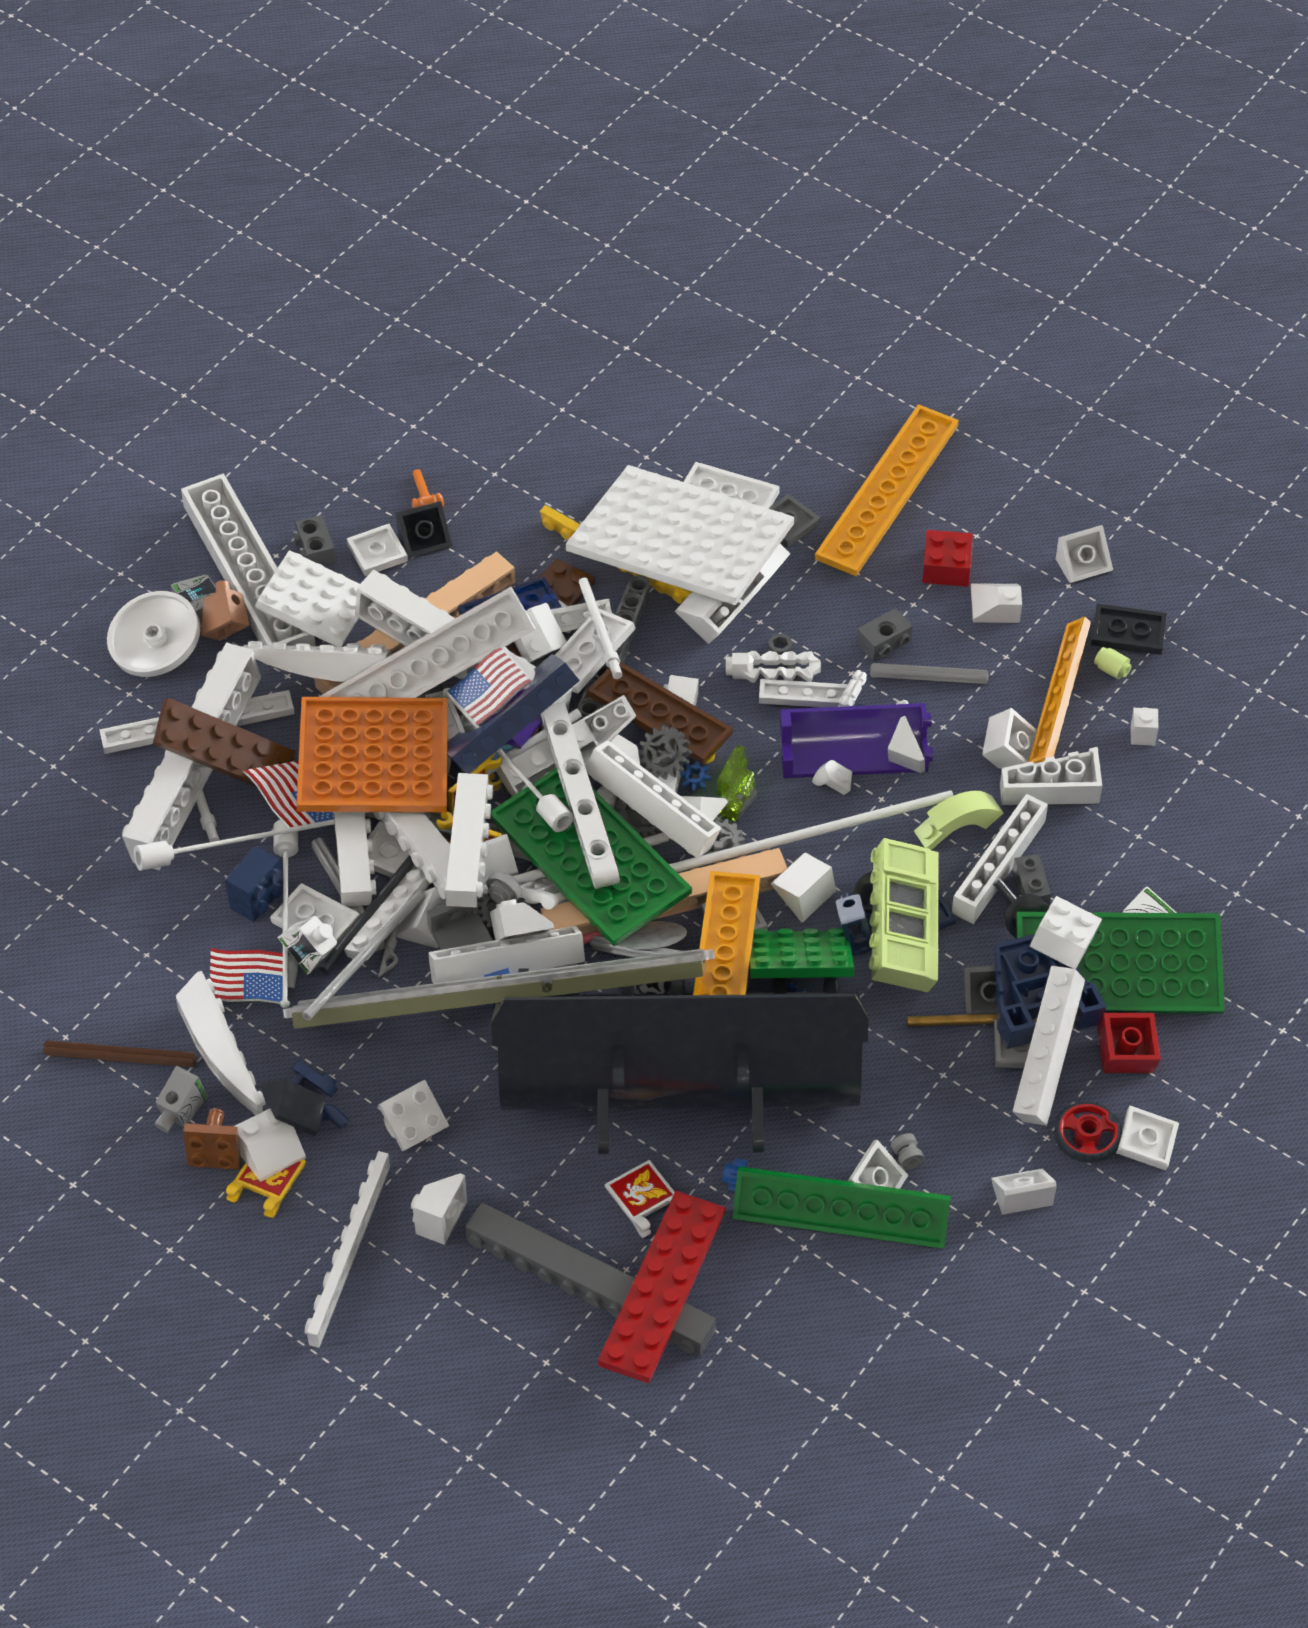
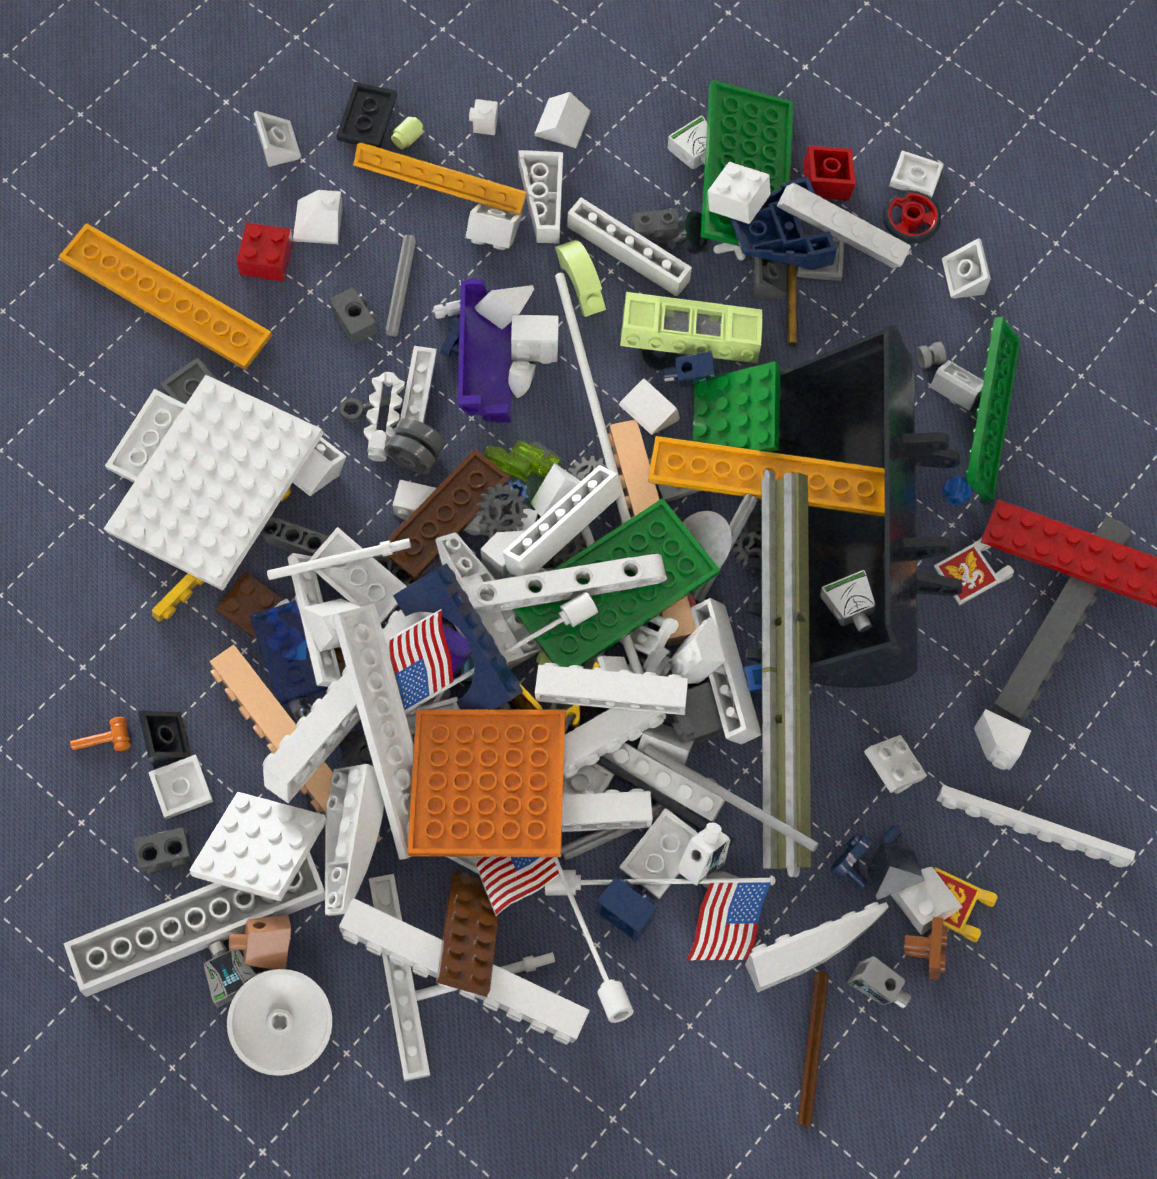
camera: 90 degrees left, 15 degrees up
white axle [839,670,867,707] -> none
none -> dark grey wheel [384,418,445,475]
none -> white brick [511,315,558,364]
none -> white slope [535,92,590,148]

